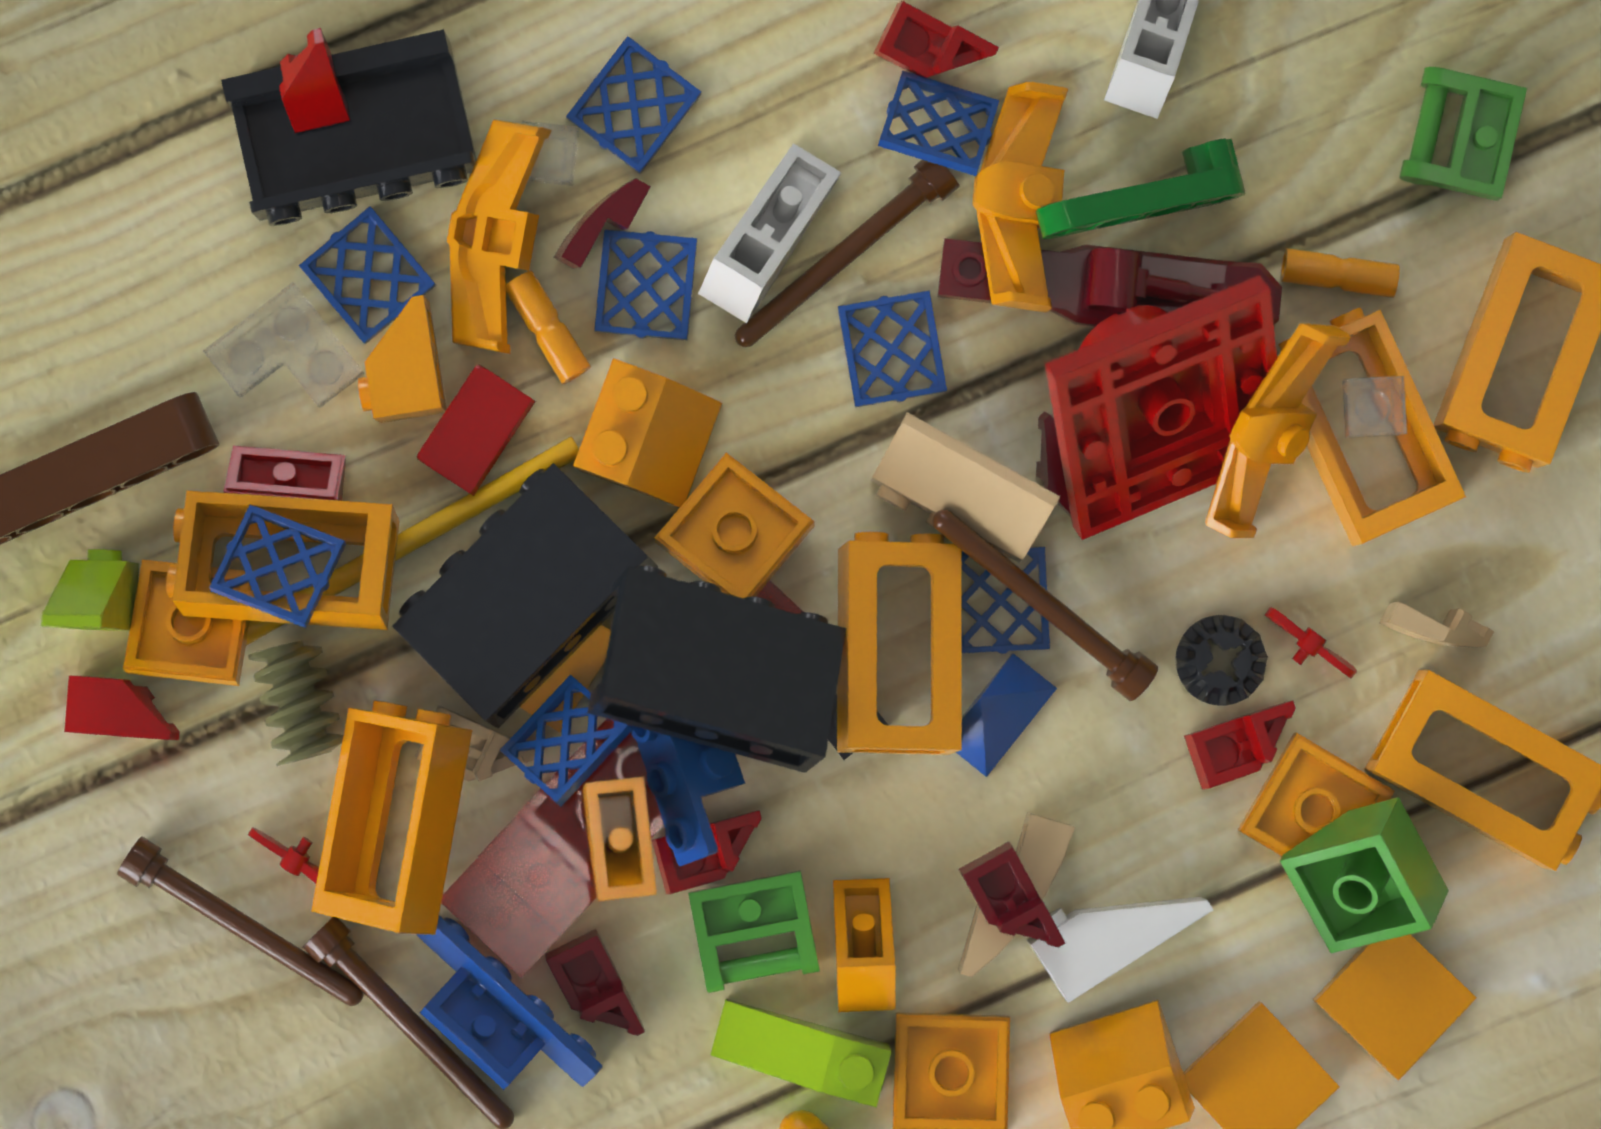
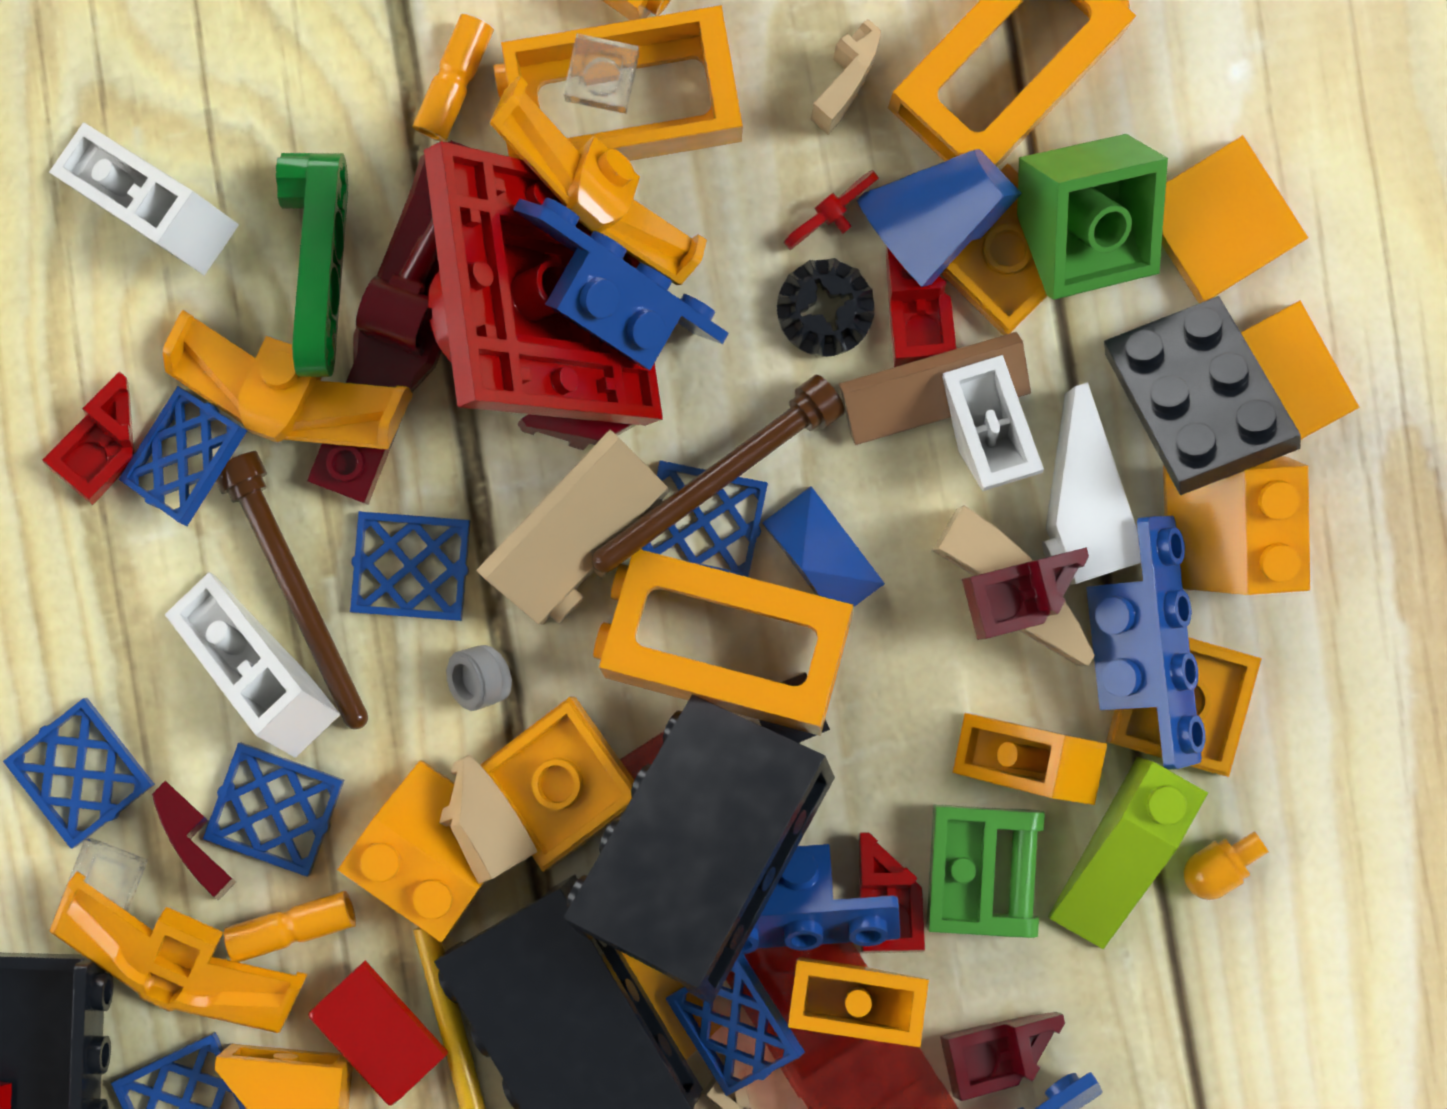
camera: 80 degrees left, 0 degrees up
none -> tan slope [439,755,538,884]
none -> light grey tile [446,645,512,711]
none -> blue bracket [513,198,729,370]
none -> medium nougat tile [839,332,1031,445]
none -> blue slope [857,149,1022,287]
none -> white slope [942,355,1044,492]
none -> blue bracket [1086,516,1205,770]
none -> plate [1104,296,1301,495]

